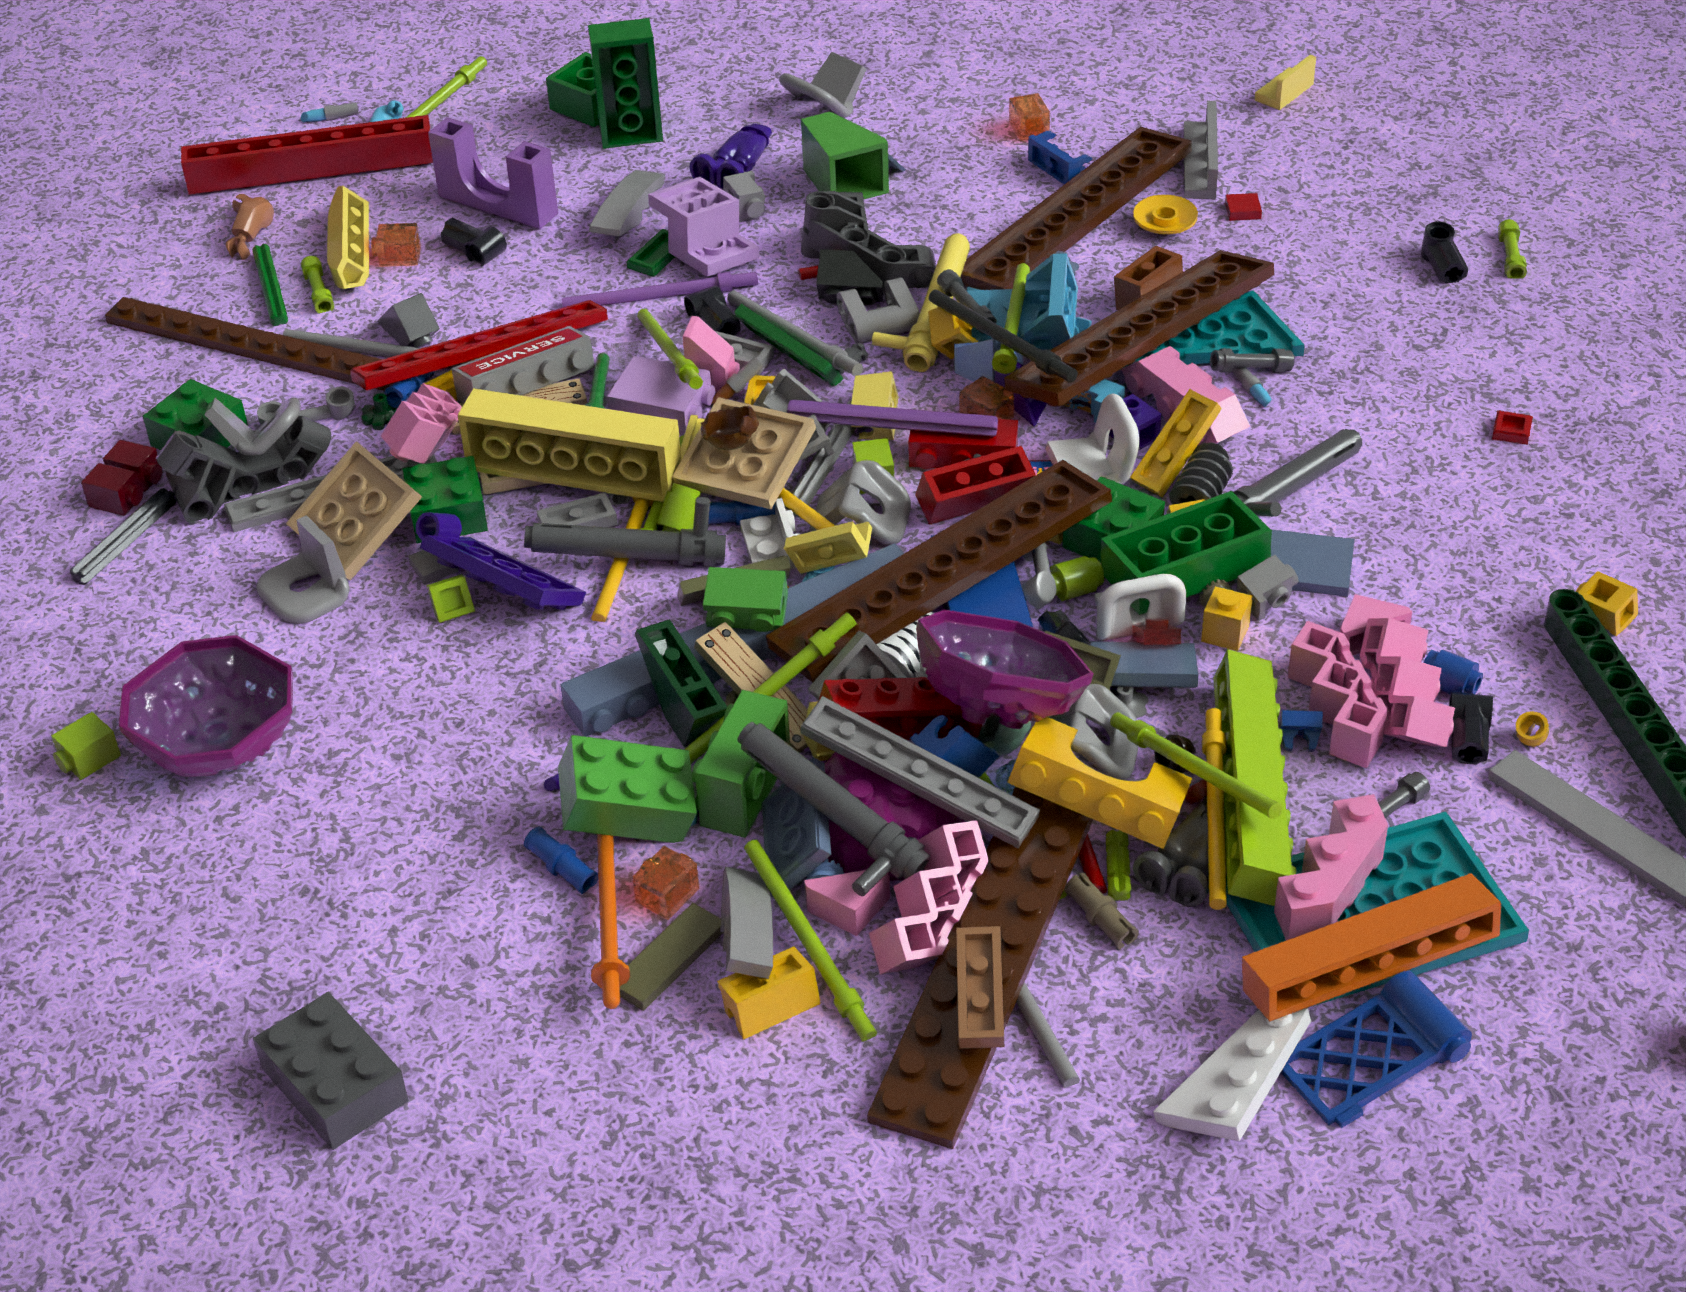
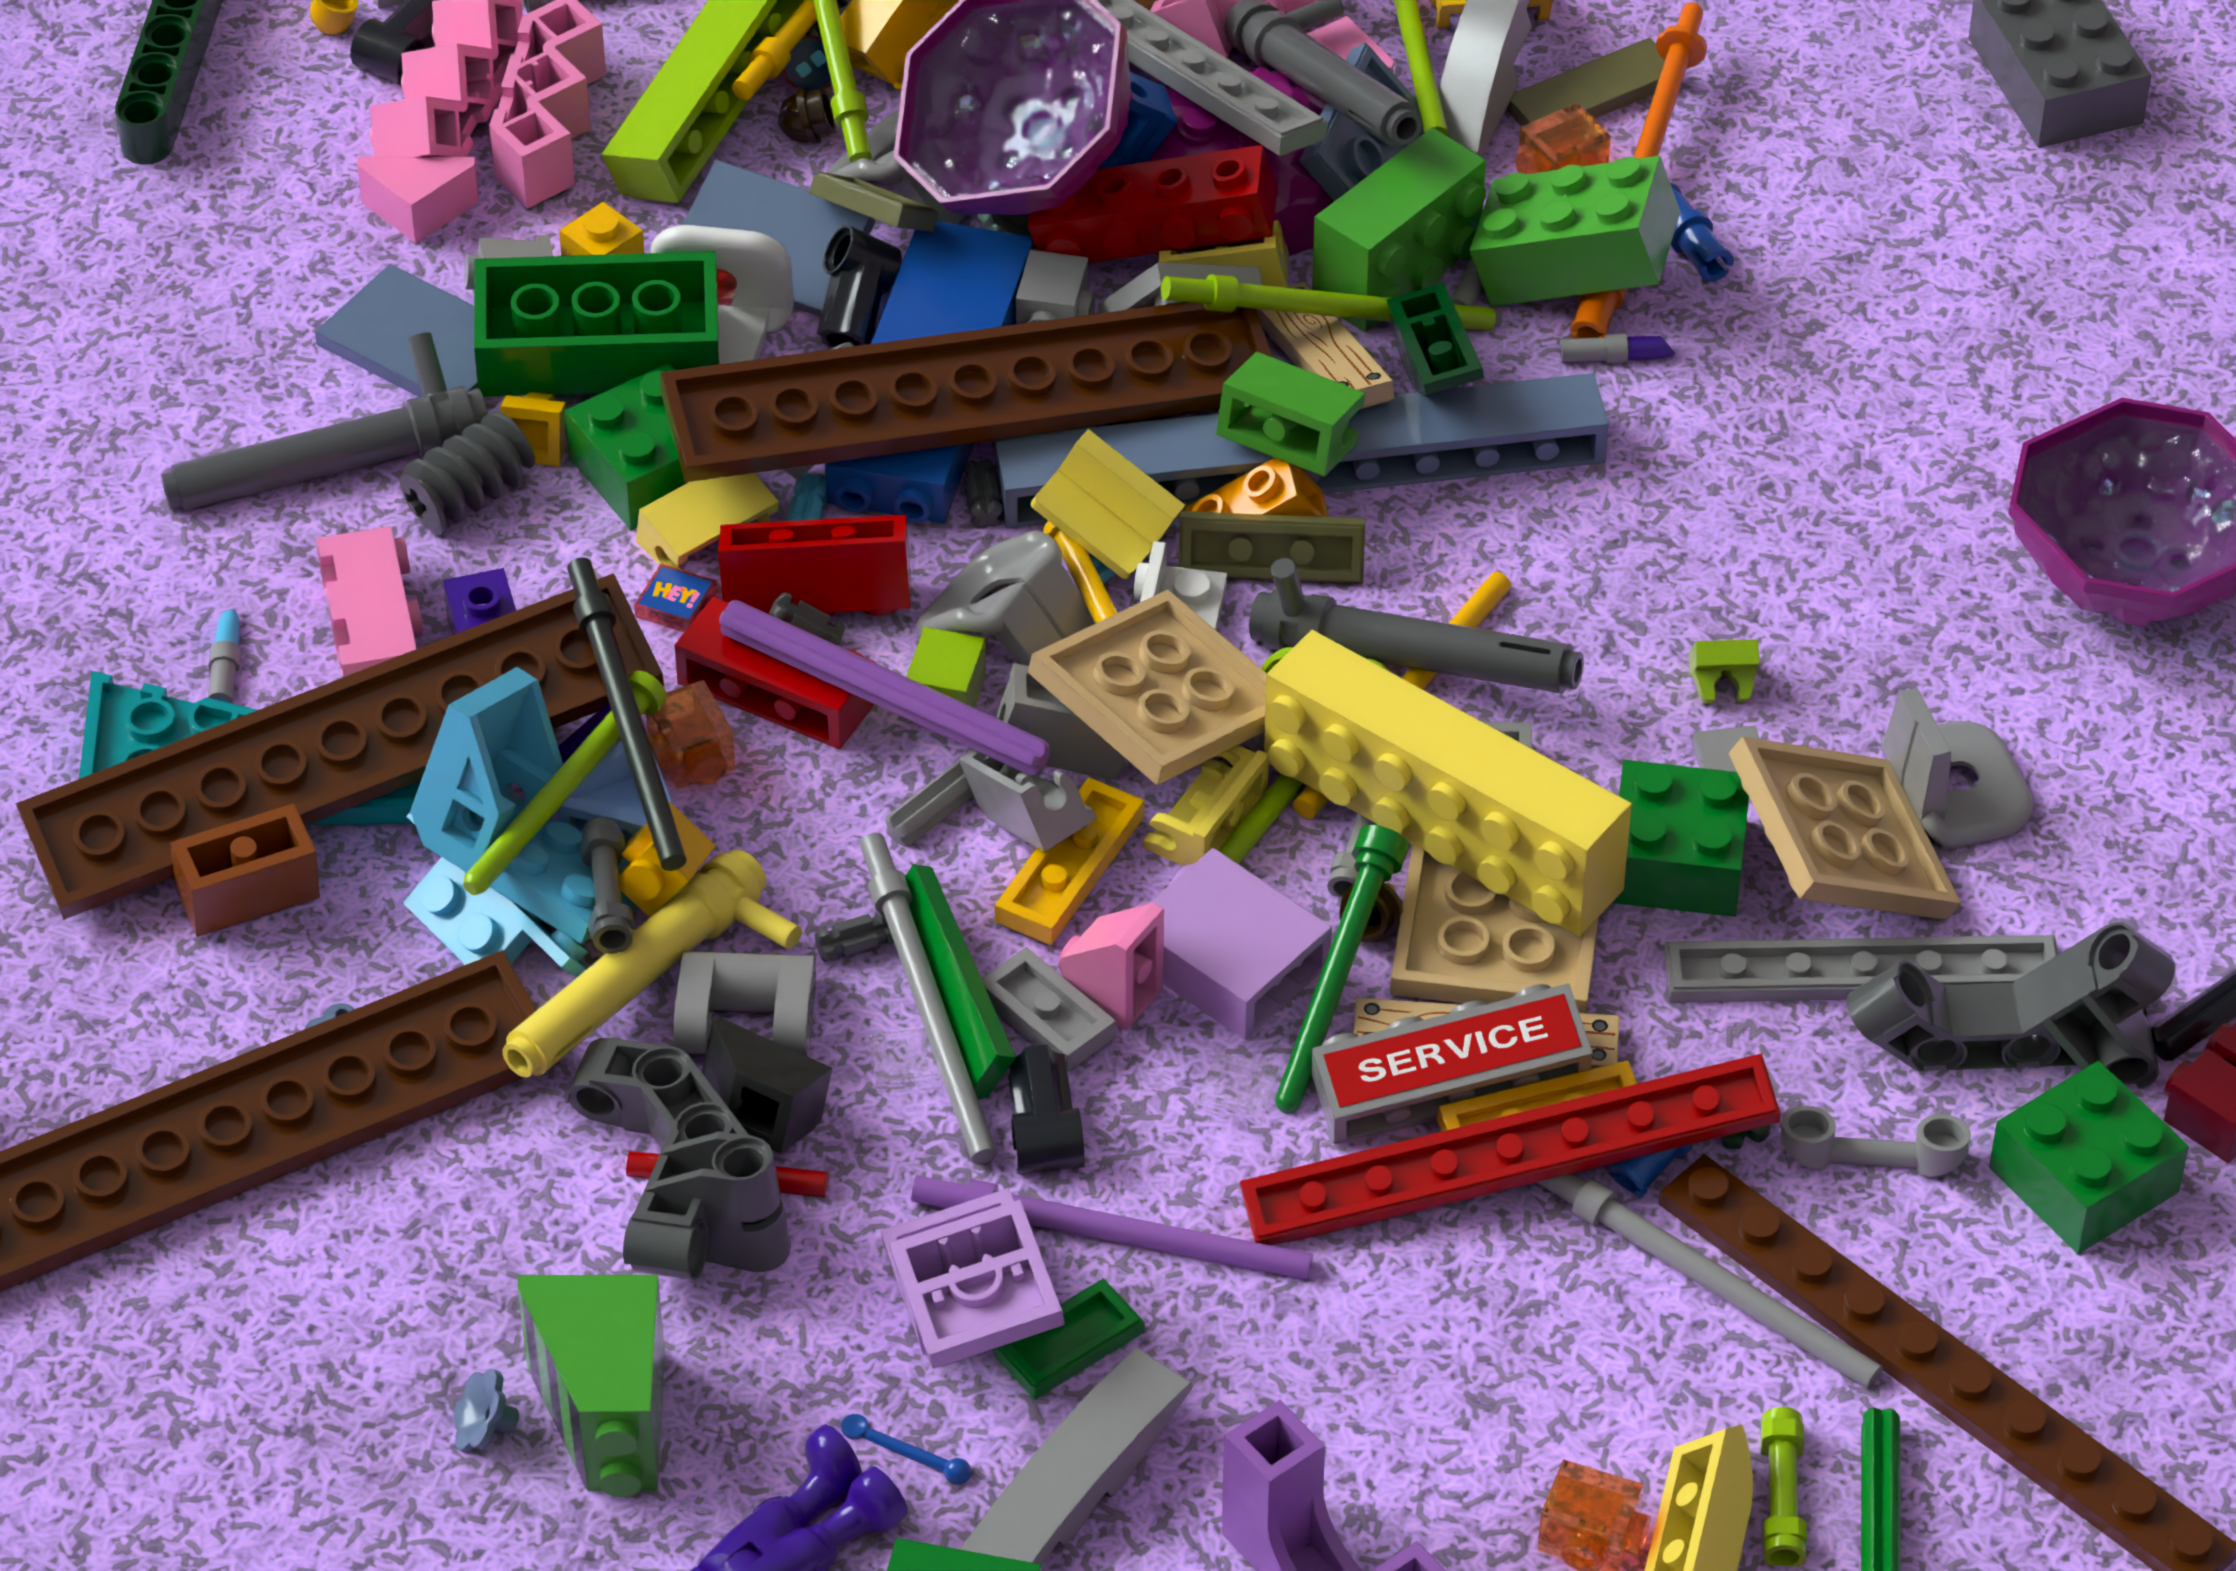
camera: 160 degrees left, 5 degrees up
light grey piece [204,398,301,456] -> none
dark grey slope [377,293,440,348] -> none
bright pink brick [381,383,462,464] -> none
dark purple hinge [416,512,586,610] -> none
black piece [440,217,507,267] -> none
lime bar [637,309,703,390] -> none
reddish brown hair [701,406,759,450] -> none
light grey piece [711,357,764,405] -> none
light grey brick [723,171,765,222] -> none
light yellow hinge [851,371,899,440] -> none
clear orange brick [1009,93,1050,141] -> none
blue hinge [1028,131,1092,184] -> none
white piece [1045,394,1139,484] -> none
yellow plate [1130,389,1222,497] -> none
yellow dish [1133,195,1198,234] -> none
dark grey bar [1210,348,1294,373] -> none
blue tile [1279,710,1323,752] -> none
blue brick [1423,649,1483,694] -> none
yellow brick [1576,571,1638,636] -> none

